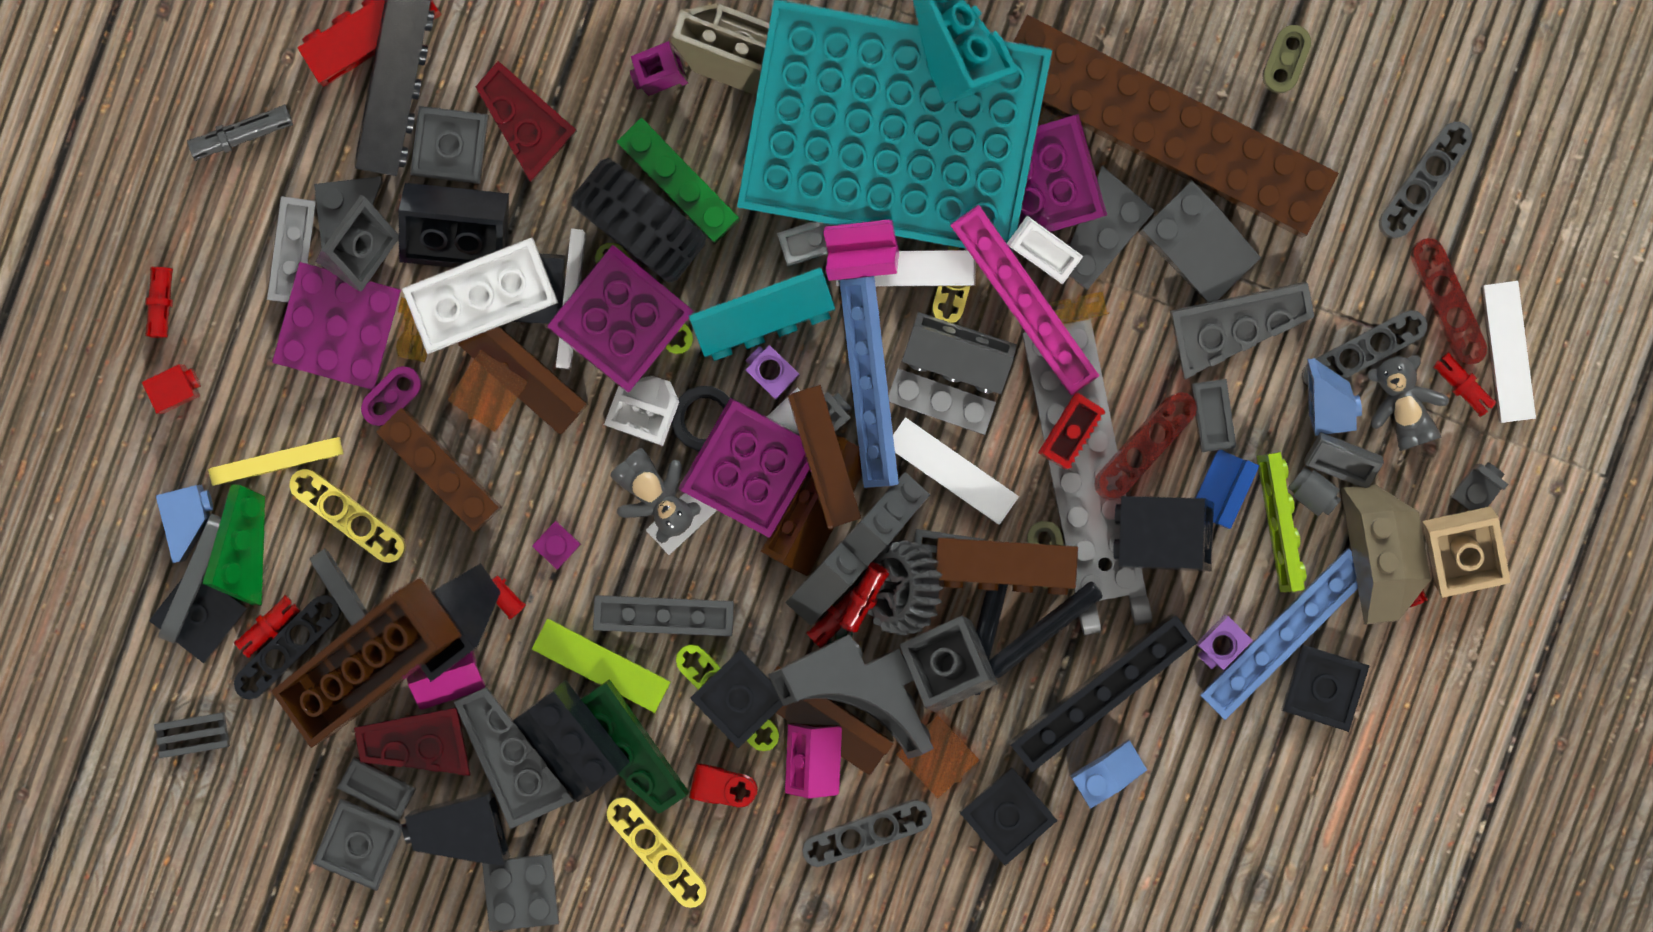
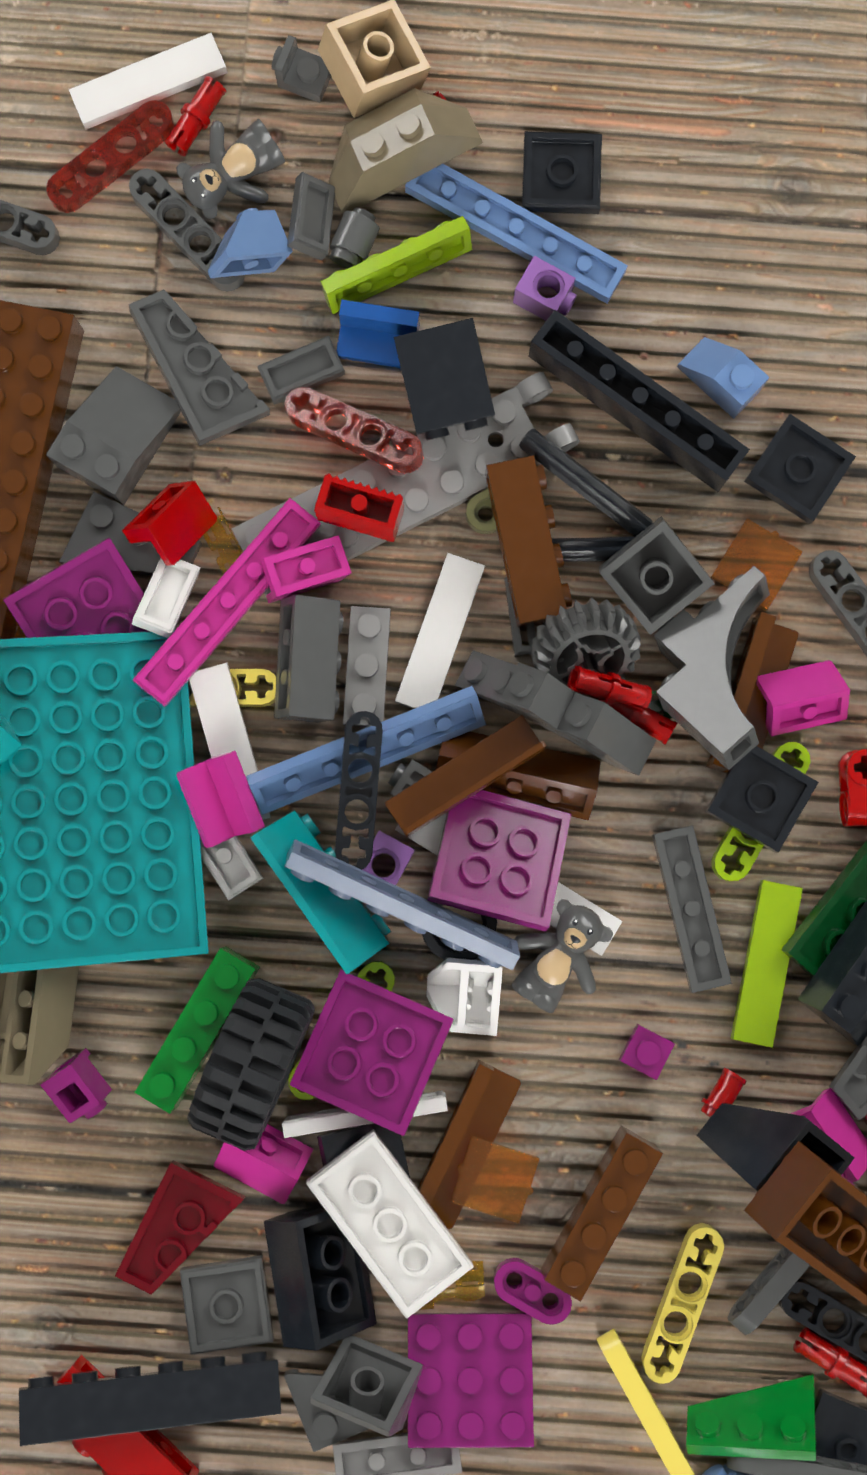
camera: 105 degrees left, 5 degrees down
none -> red panel [122,481,217,566]
none -> dark pink panel [214,1124,314,1204]
none -> dark pink panel [261,535,352,603]
none -> sand blue plate [285,839,520,970]
none -> black beam [335,711,383,870]

